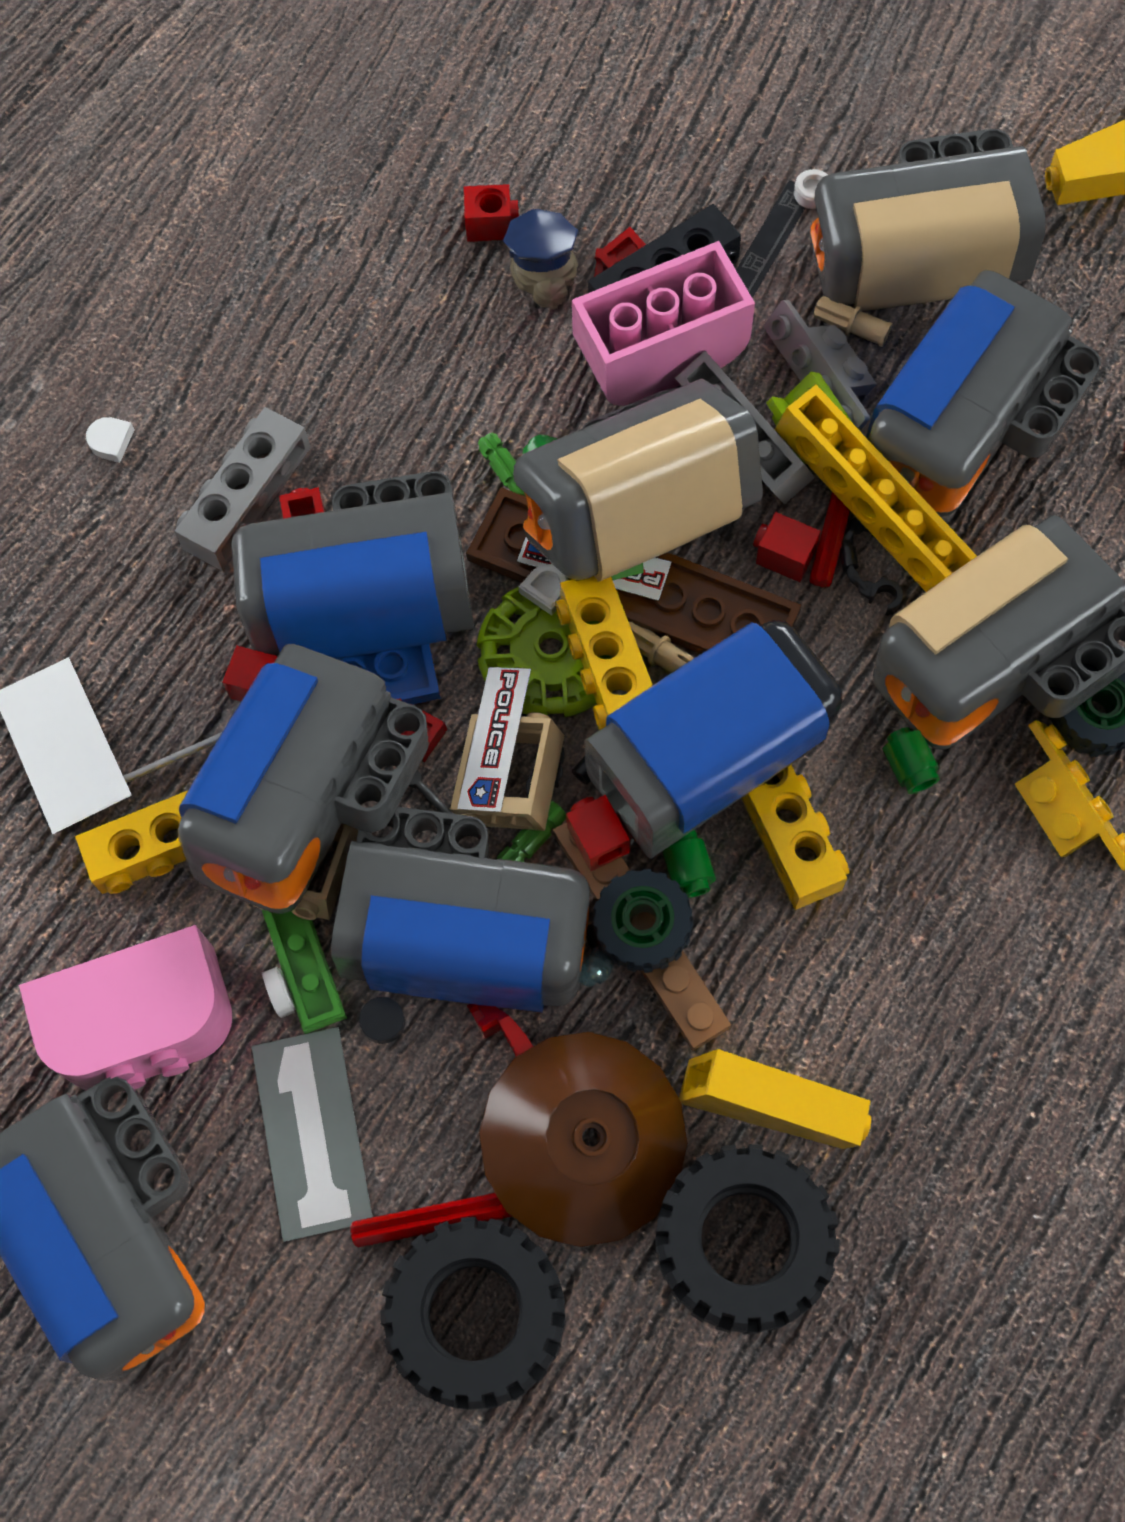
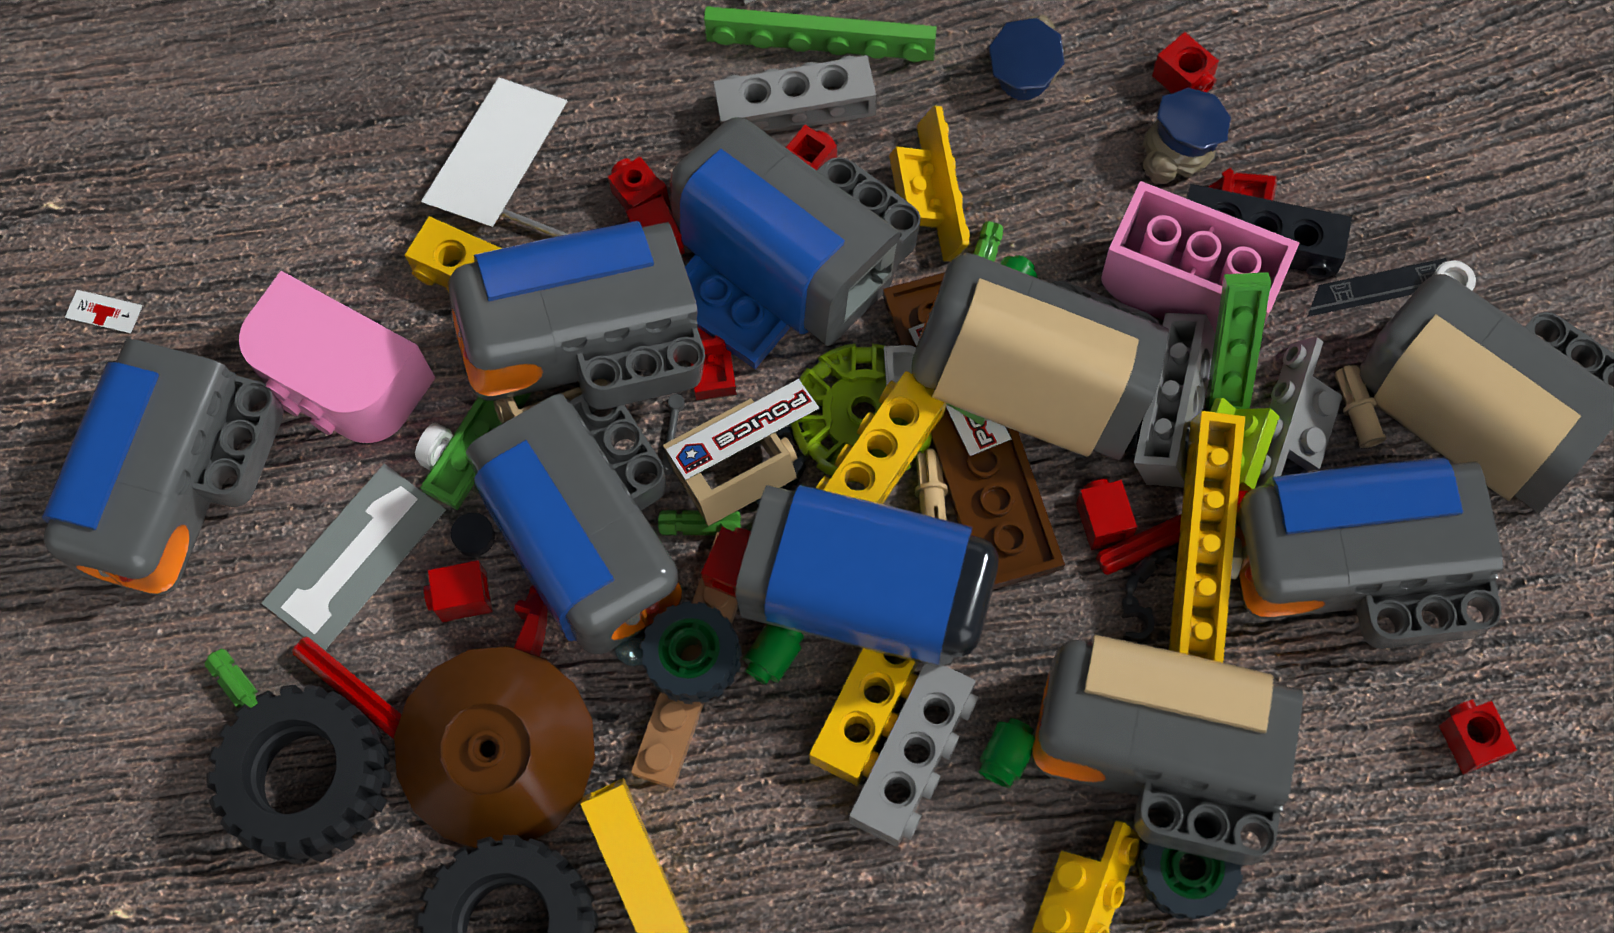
camera: 50 degrees right, 0 degrees up
none -> bright green axle [205,649,258,708]
none -> red brick [423,560,493,622]
none -> red brick [608,156,670,211]
none -> bright green plate [704,6,937,62]
none -> light grey brick [849,664,979,847]
none -> yellow bracket [889,105,970,262]
none -> dark blue piece [989,15,1065,100]
none -> bright green tile [1205,272,1271,412]

